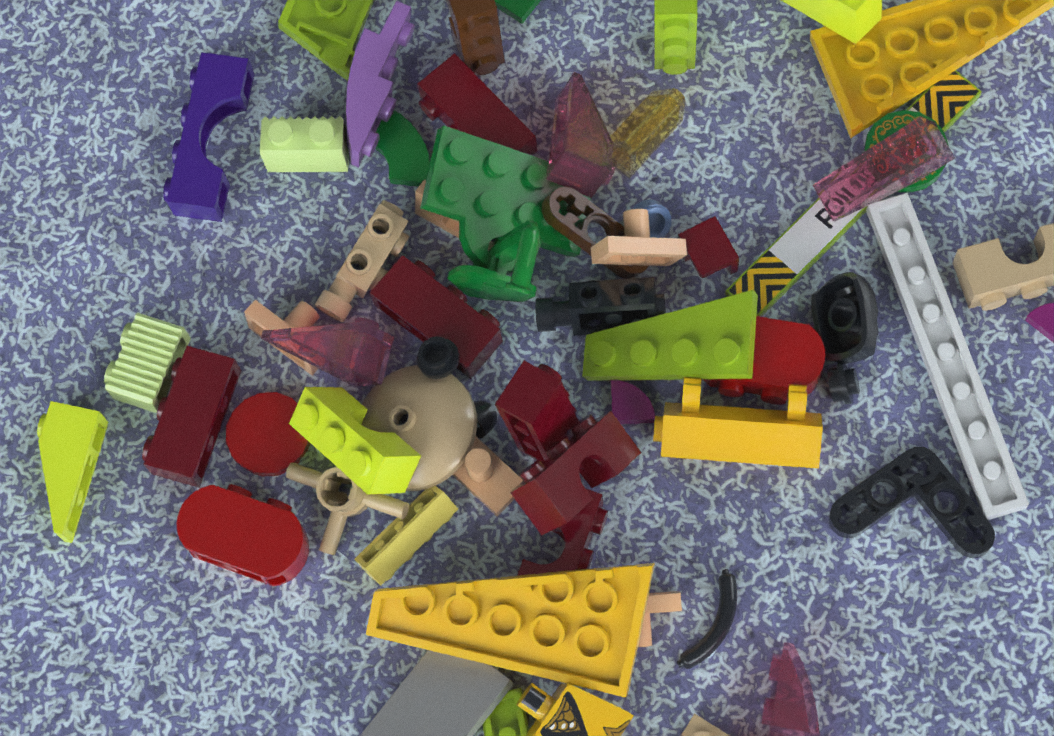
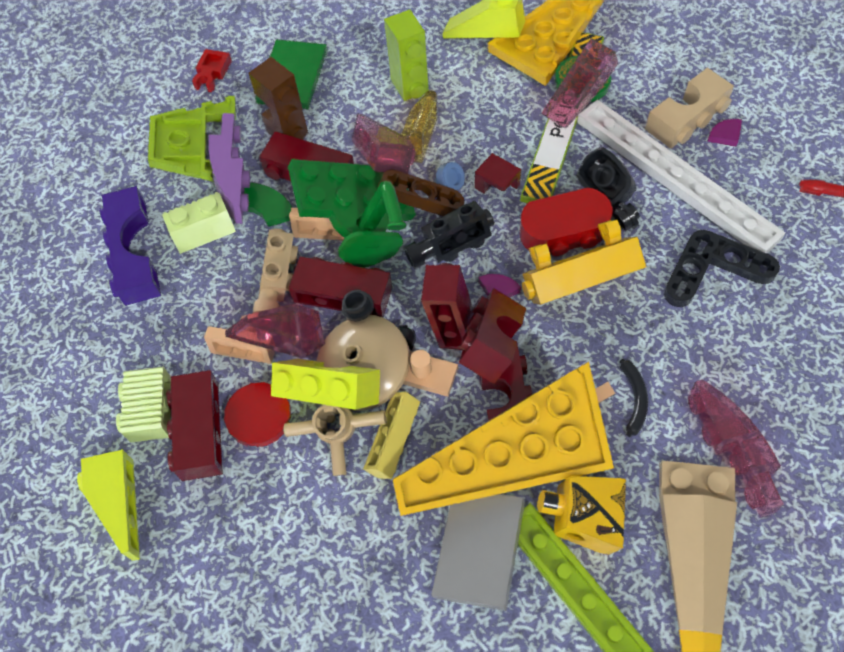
camera: 30 degrees left, 10 degrees down
red brick [177,484,309,586] -> none
lime wing [582,290,758,381] -> none
light nougat tile [591,209,687,266] -> none

